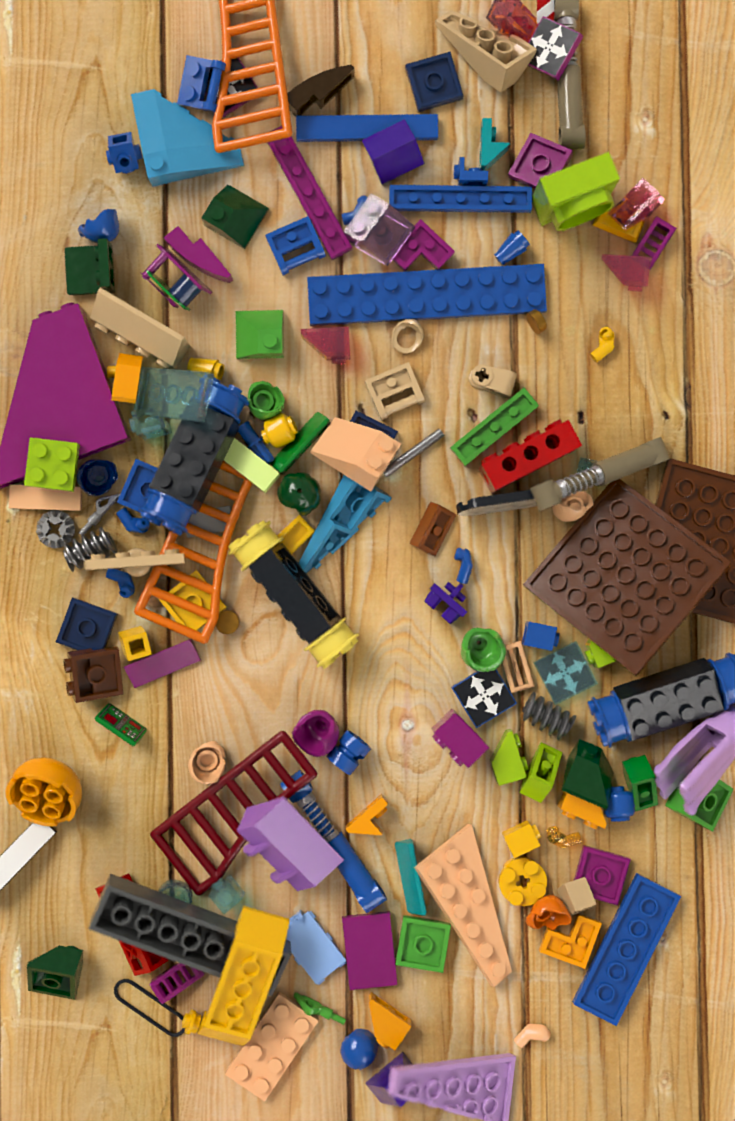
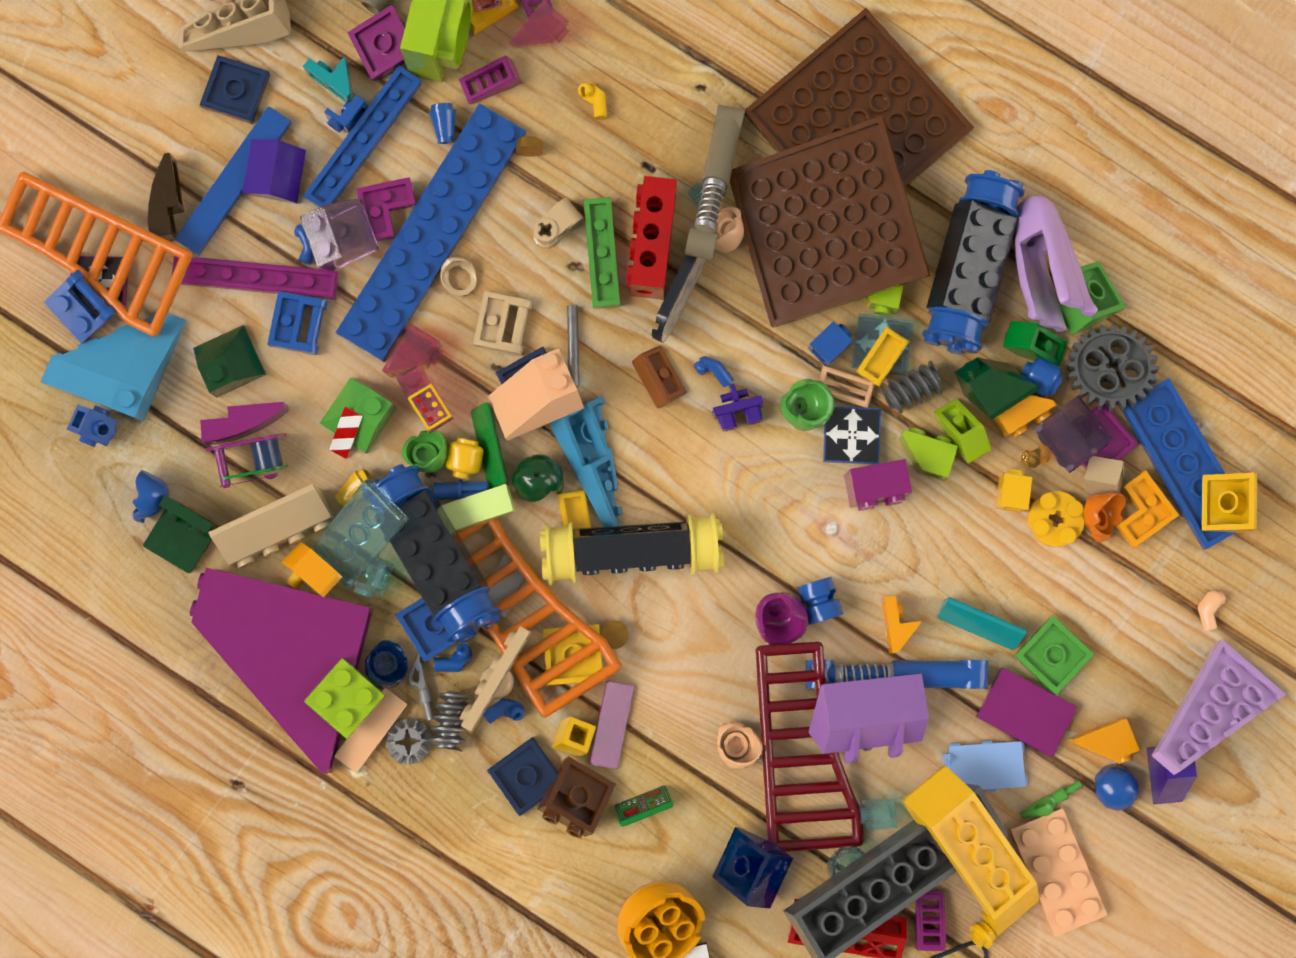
camera: 55 degrees left, 5 degrees down
light nougat wing [414,824,512,987] -> none
none -> sticker [329,406,362,459]
none -> clear pink slope [396,364,454,433]
none -> magenta slope [459,55,522,105]
none -> clear blue slope [712,827,794,909]
none -> yellow tile [856,326,909,387]
none -> clear purple slope [1034,395,1113,473]
none -> dark grey gear [1066,324,1159,412]
none -> yellow slope [1202,472,1257,533]

